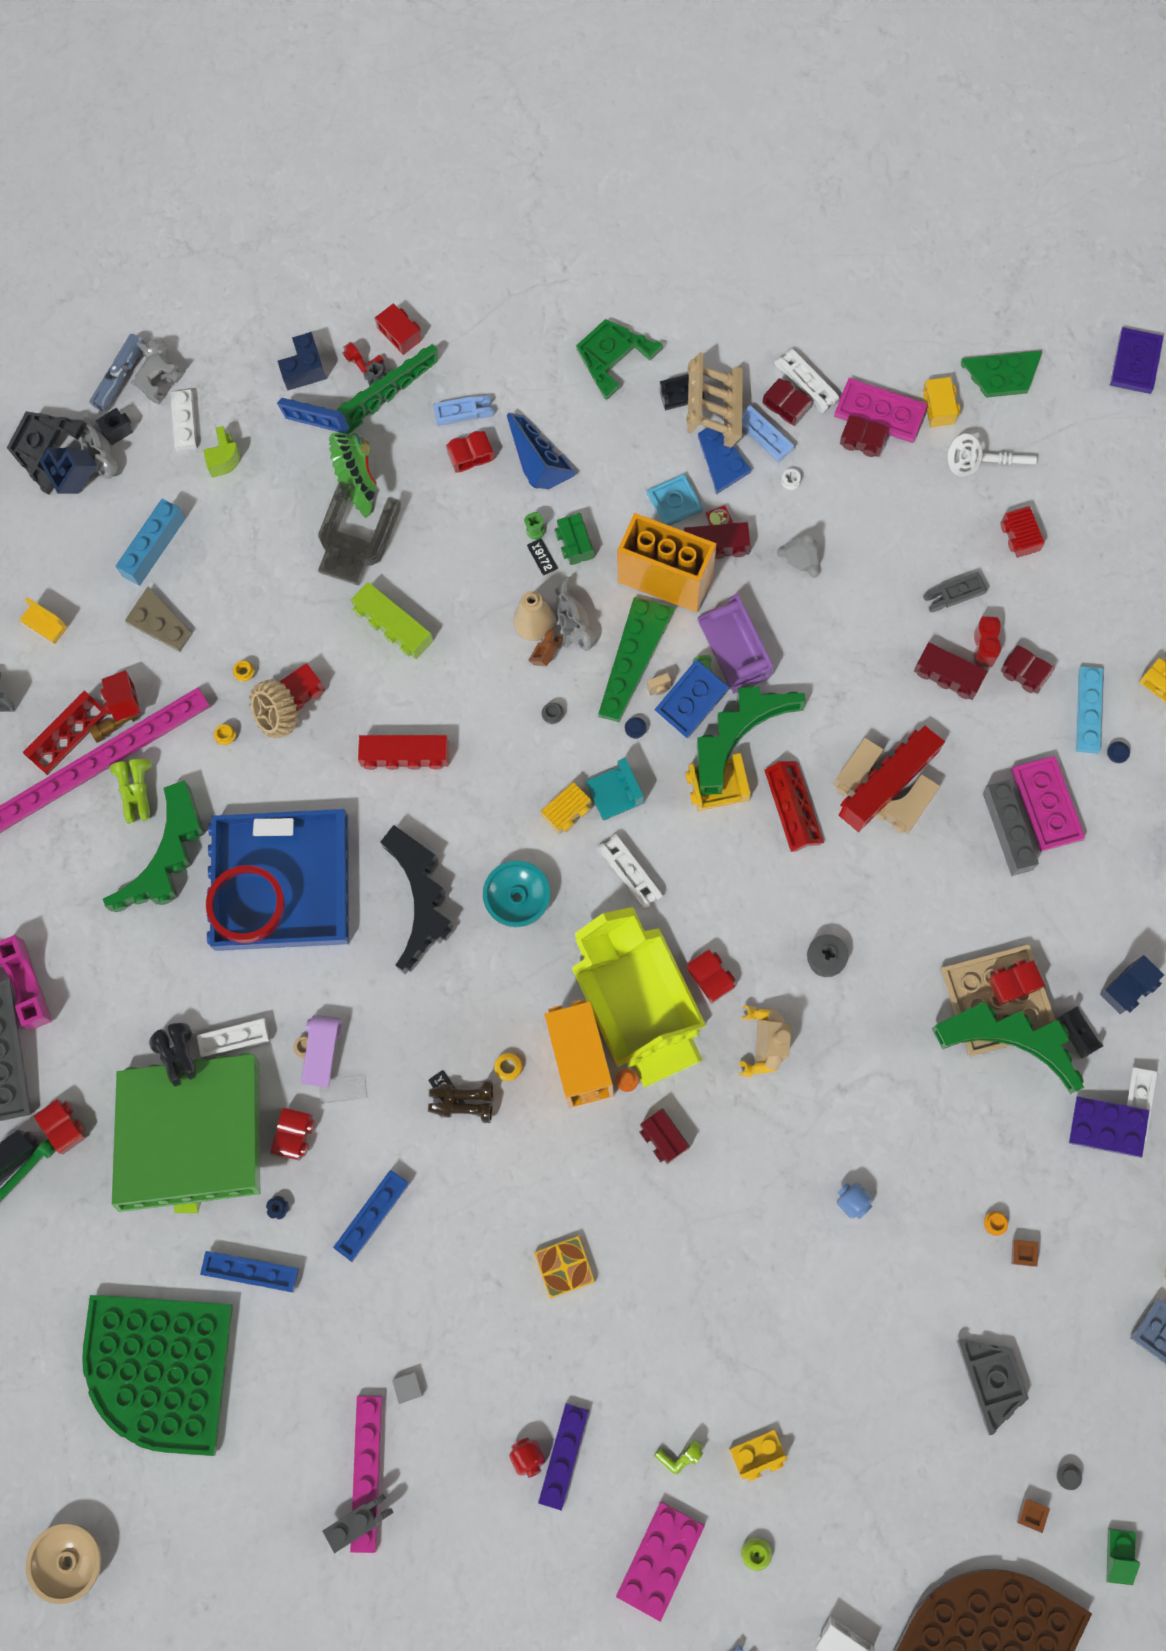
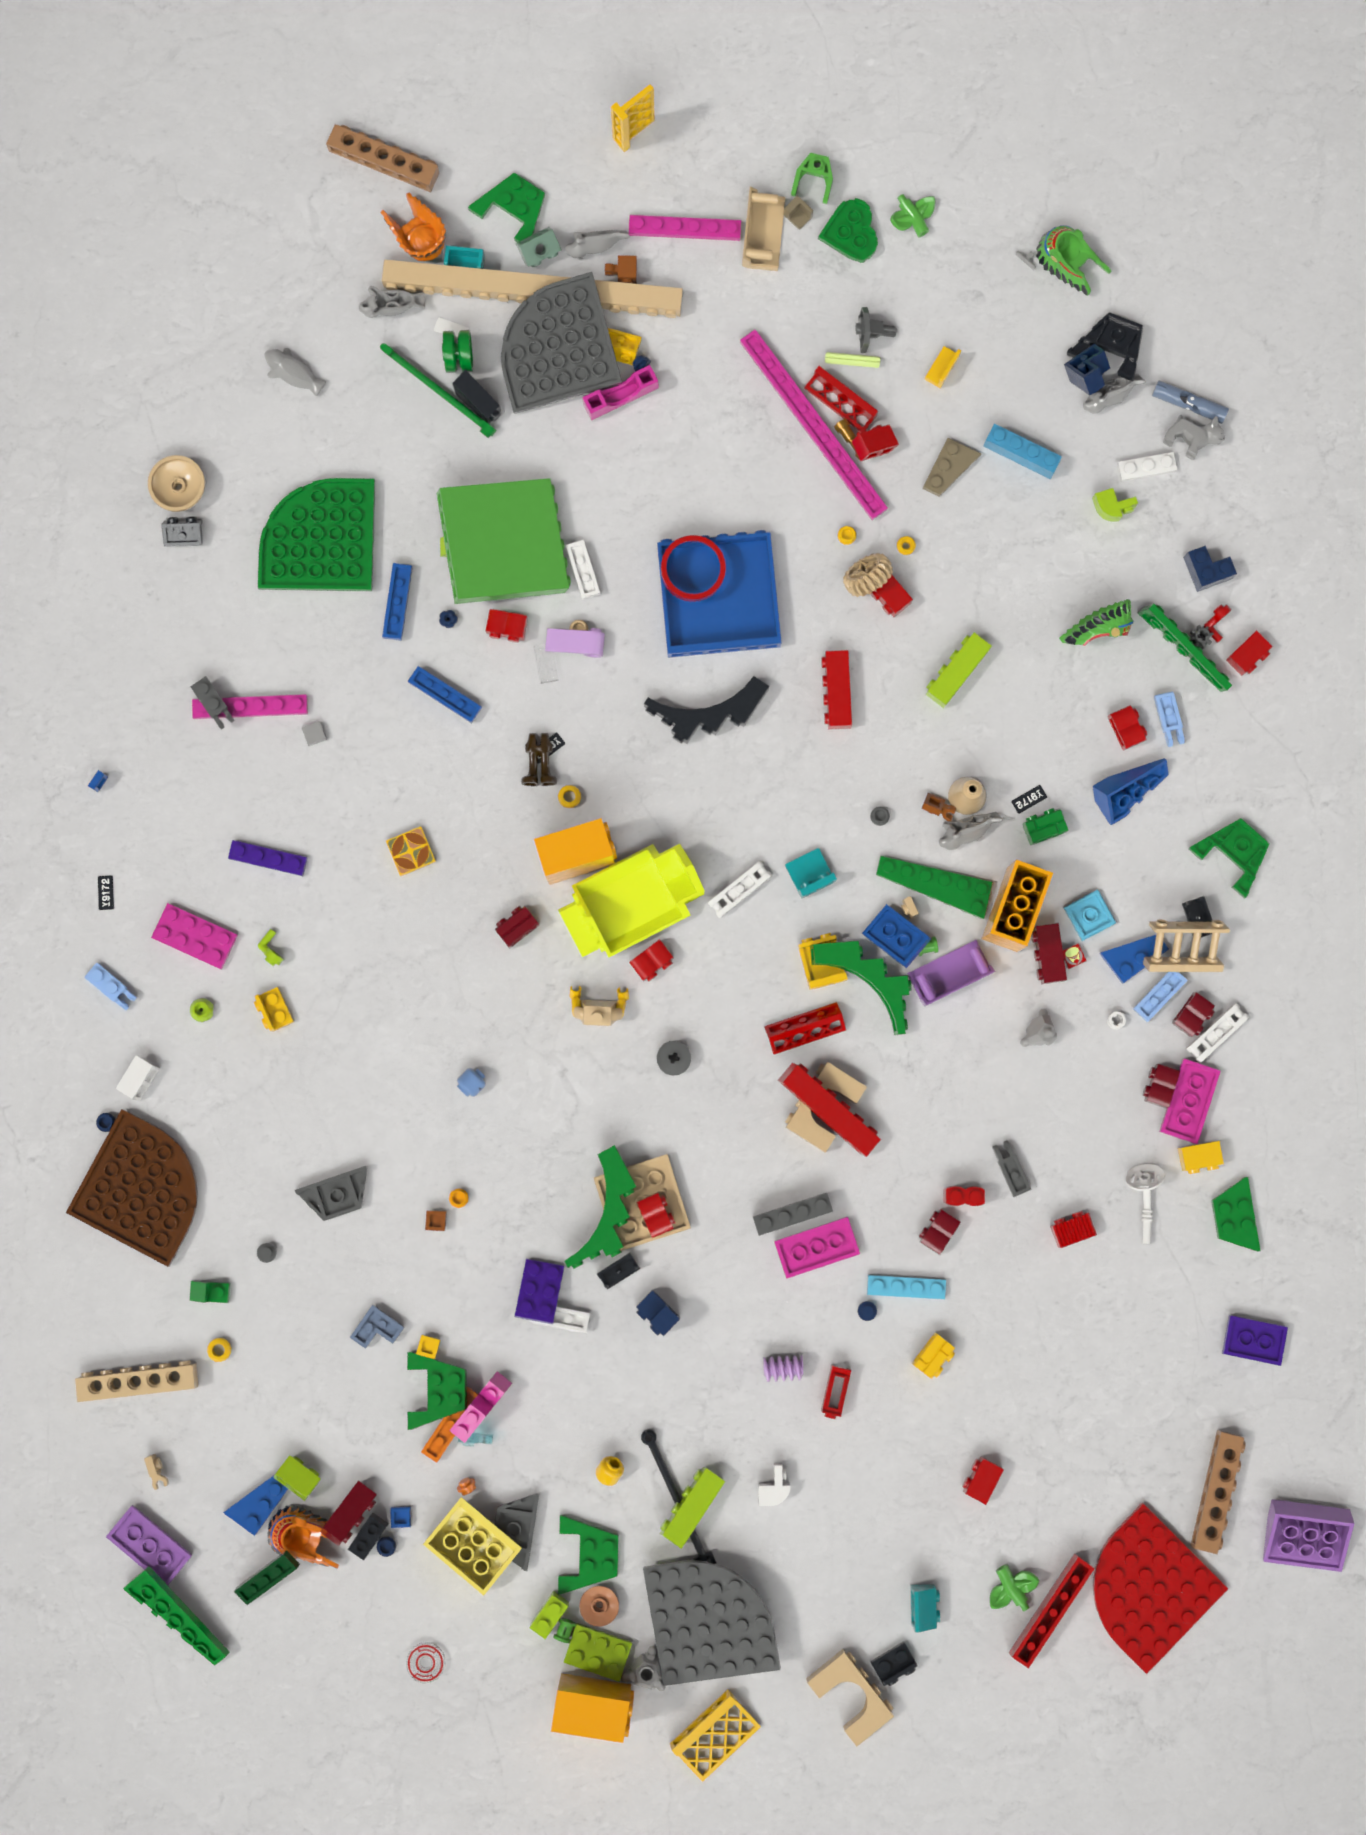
camera: 80 degrees right, 10 degrees up
red brick [34,1099,86,1154] -> none
black brick [95,407,133,445] -> none
green arch [103,780,205,912] -> none
lime piece [110,759,152,824] -> none
black piece [149,1023,196,1087] -> none
white sticker [253,818,294,836] -> none
blue plate [277,398,349,434] -> none
clear smoke plate [318,481,401,586] -> none
teal dish [483,861,550,928] -> none
red head [509,1437,545,1478] -> none
bright green bush [524,512,545,540] -> none
yellow brick [540,782,591,834] -> none
orange plate [615,1069,639,1092] -> none
dark blue plate [625,717,647,739] -> none
dark red brick [914,642,988,700] -> none
dark orange plate [1017,1498,1050,1533] -> none
none -> bracket [161,516,203,547]
none -> yellowish green axle [825,352,880,368]

